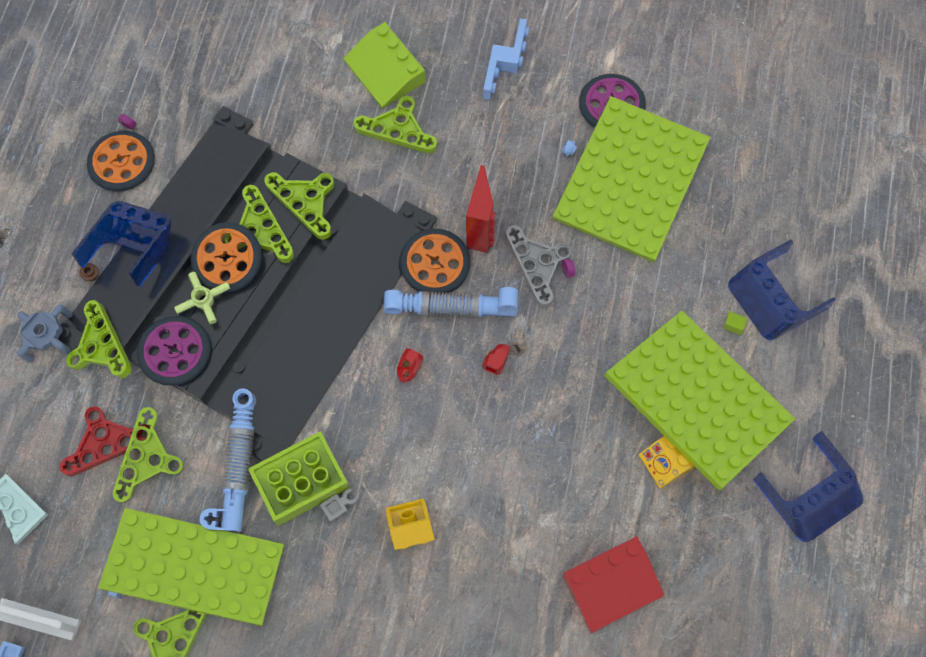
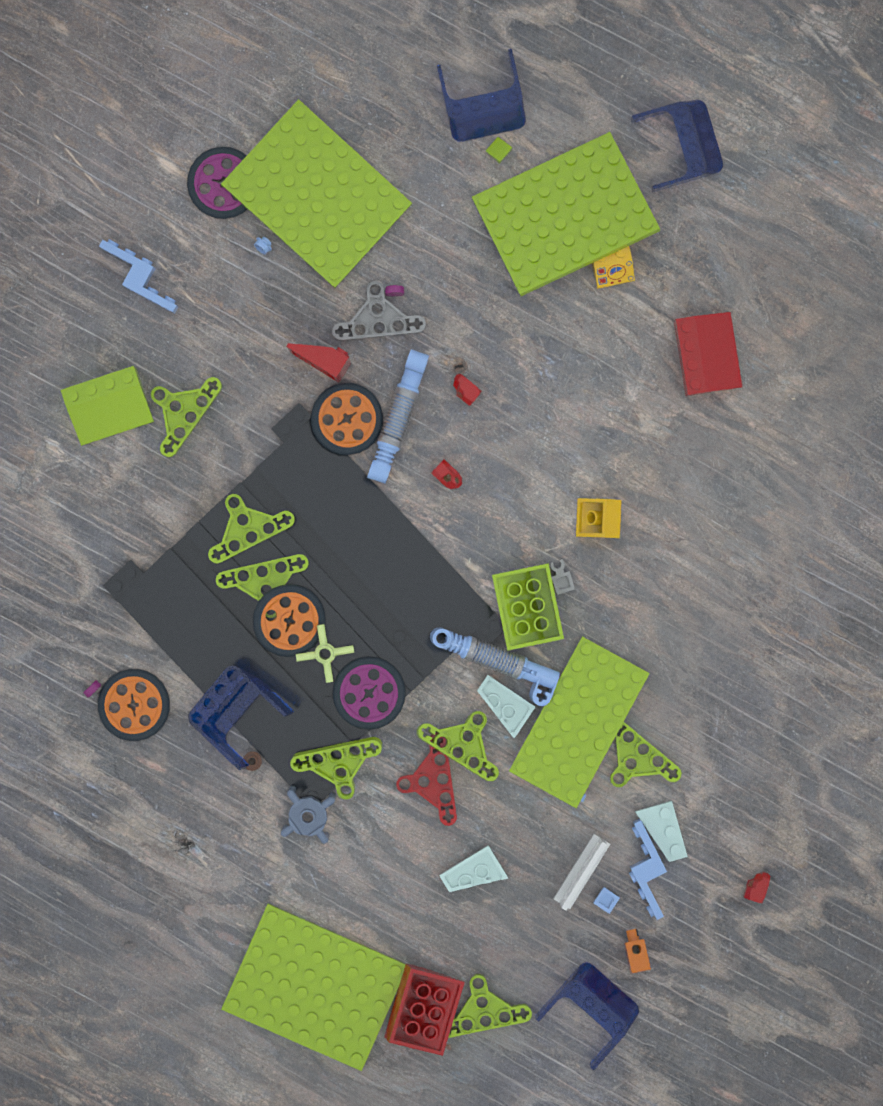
camera: 75 degrees left, 20 degrees up
none -> light aqua wing [477,675,535,738]

